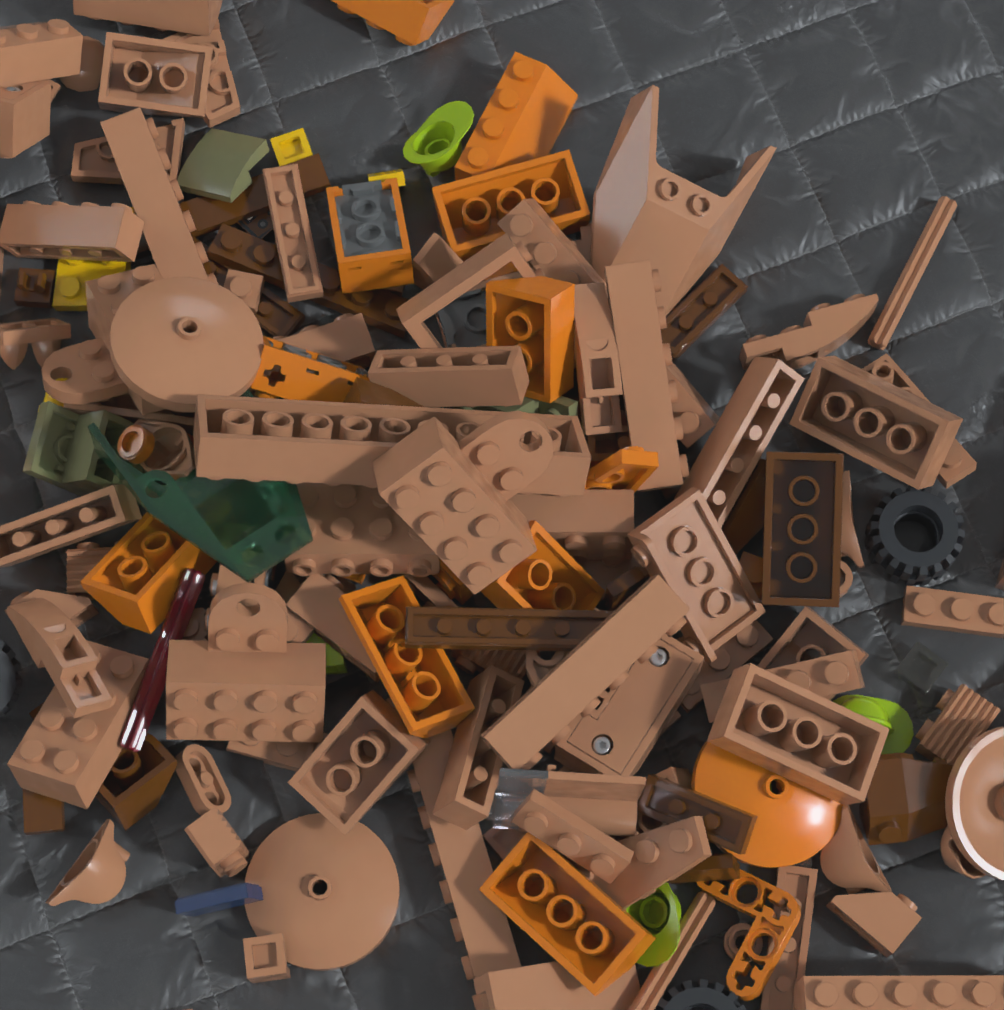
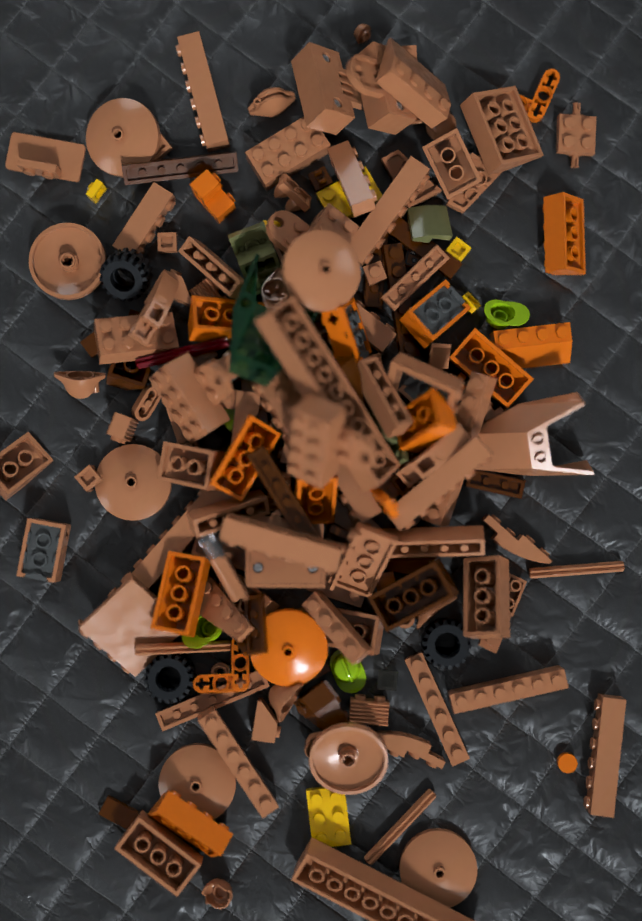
camera: 60 degrees right, 15 degrees up
orange tile [117,424,155,464] -> none
dark blue tile [175,882,263,917] -> none
nougat plate [511,789,634,884] -> none
nougat brick [707,663,889,805] -> none

